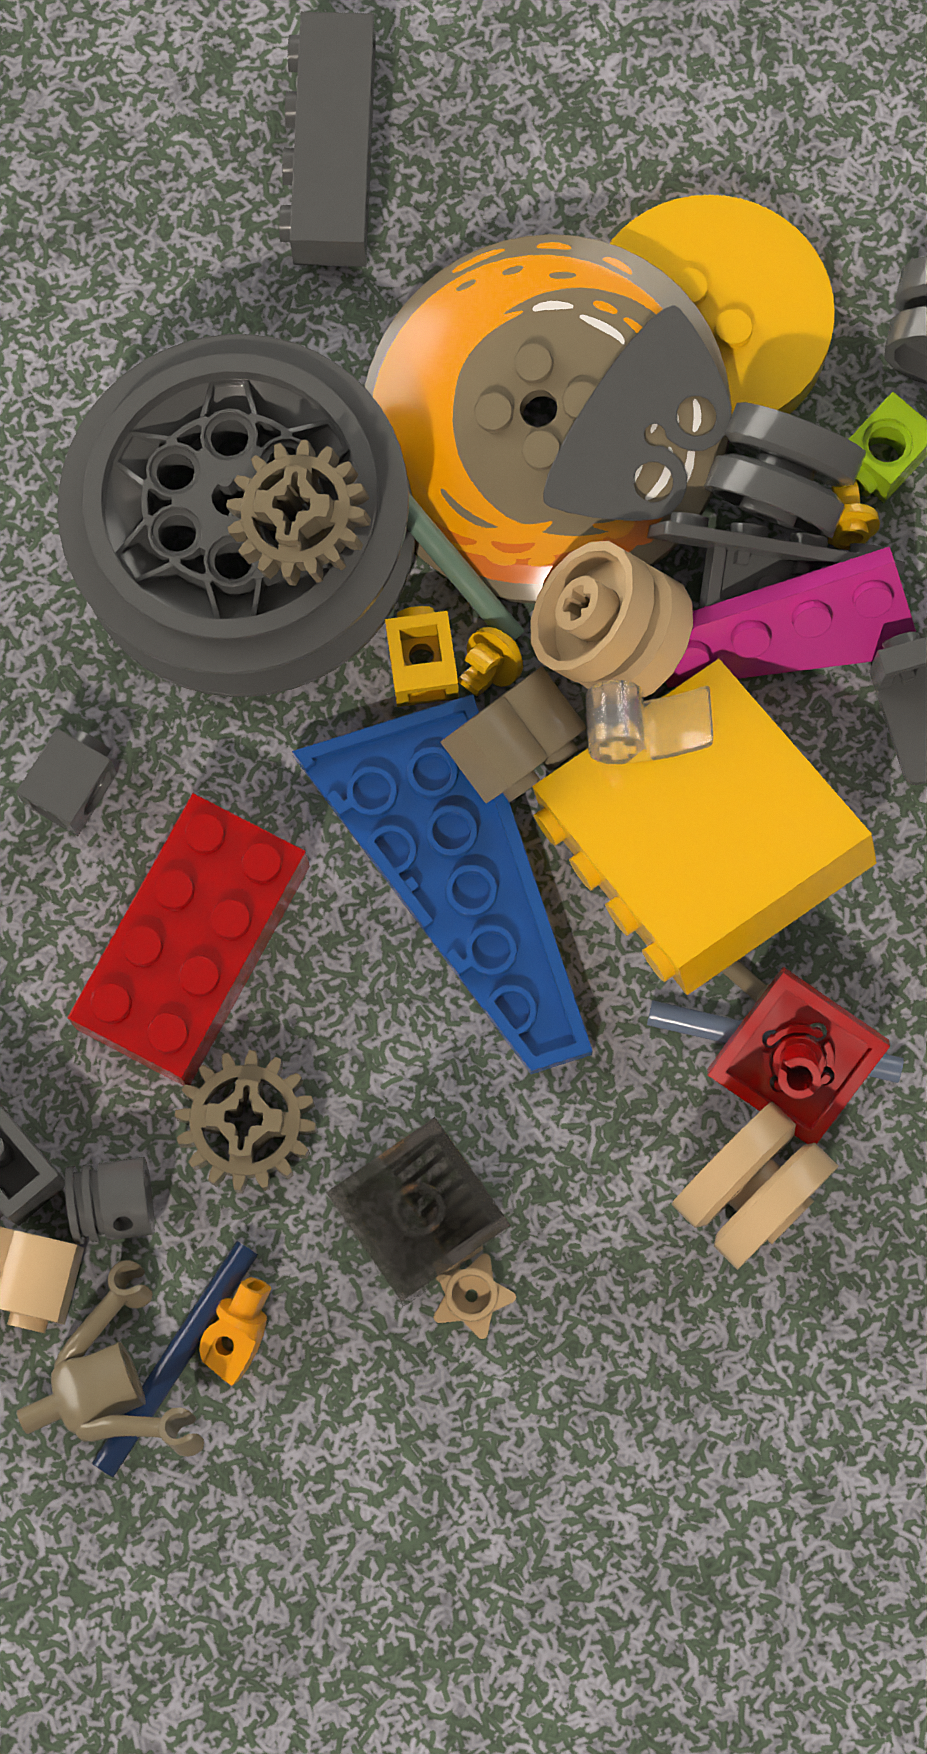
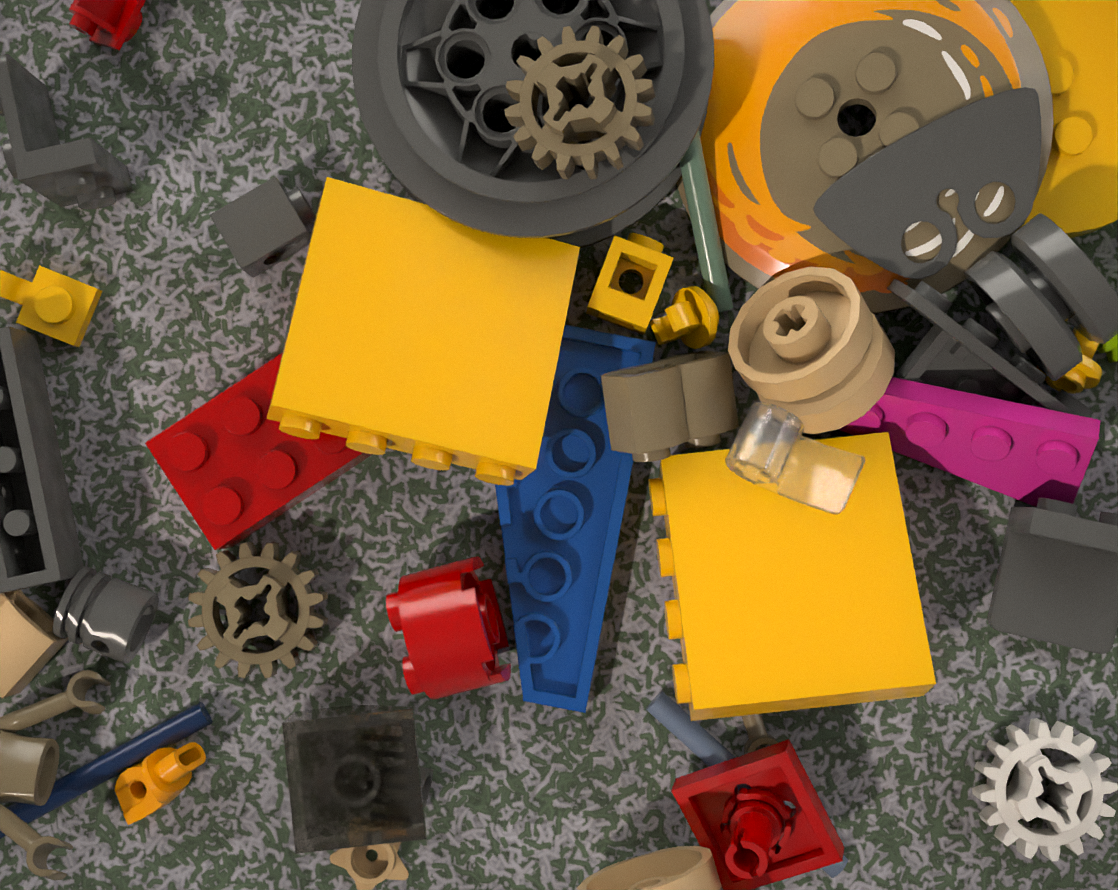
camera: 30 degrees right, 10 degrees up
none -> yellow brick [267,177,580,486]
none -> red brick [386,556,511,700]

